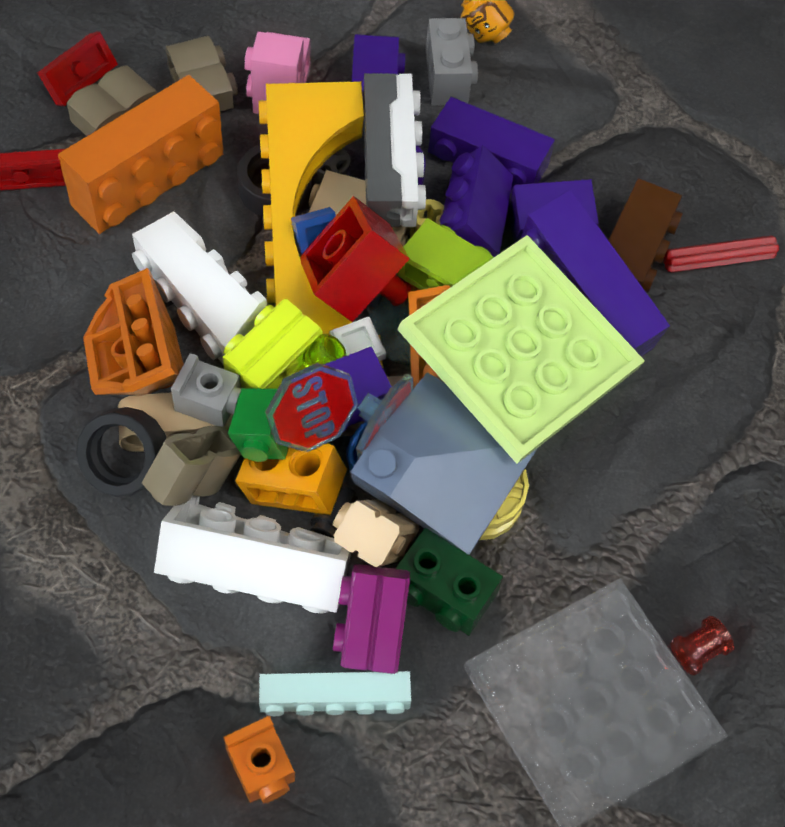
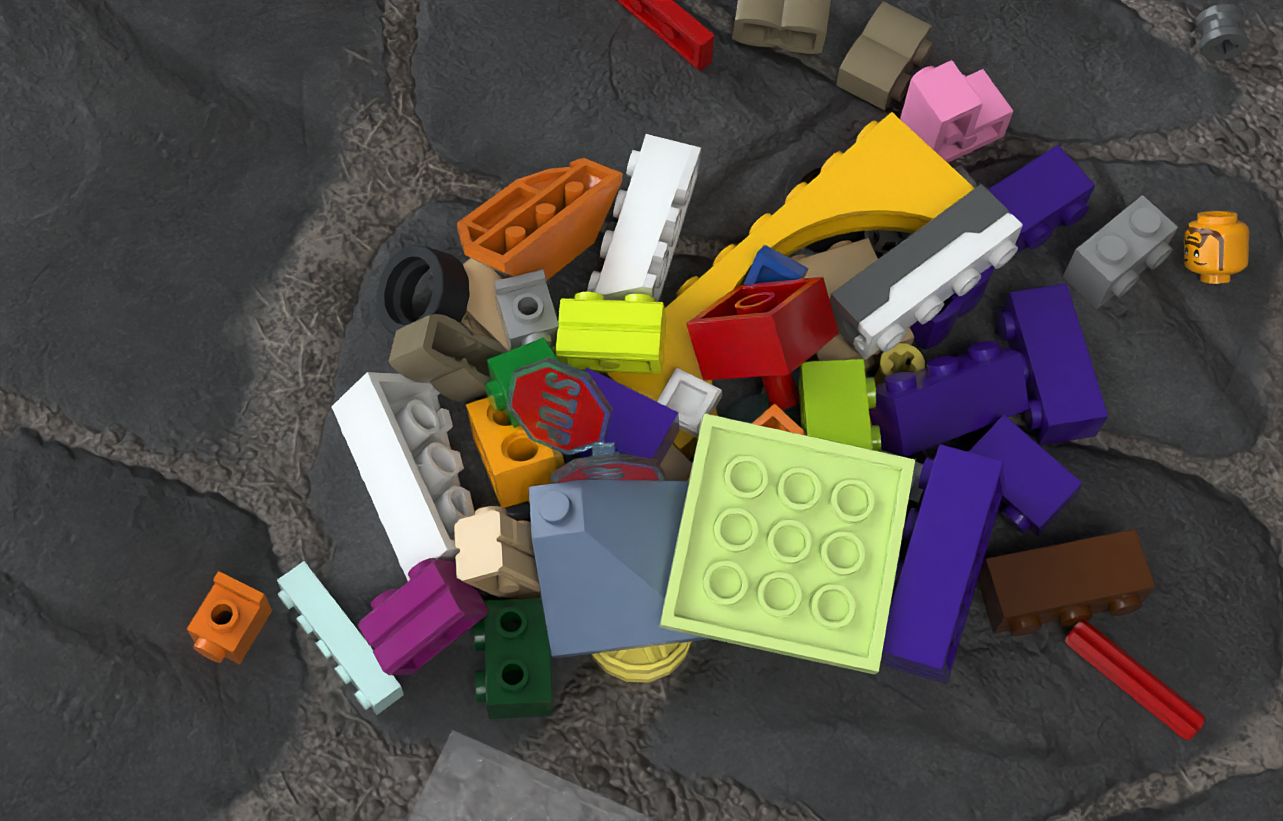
camera: 55 degrees right, 5 degrees up
orange brick [58,74,224,234] -> none
clear neon green piece [302,334,347,371] -> none

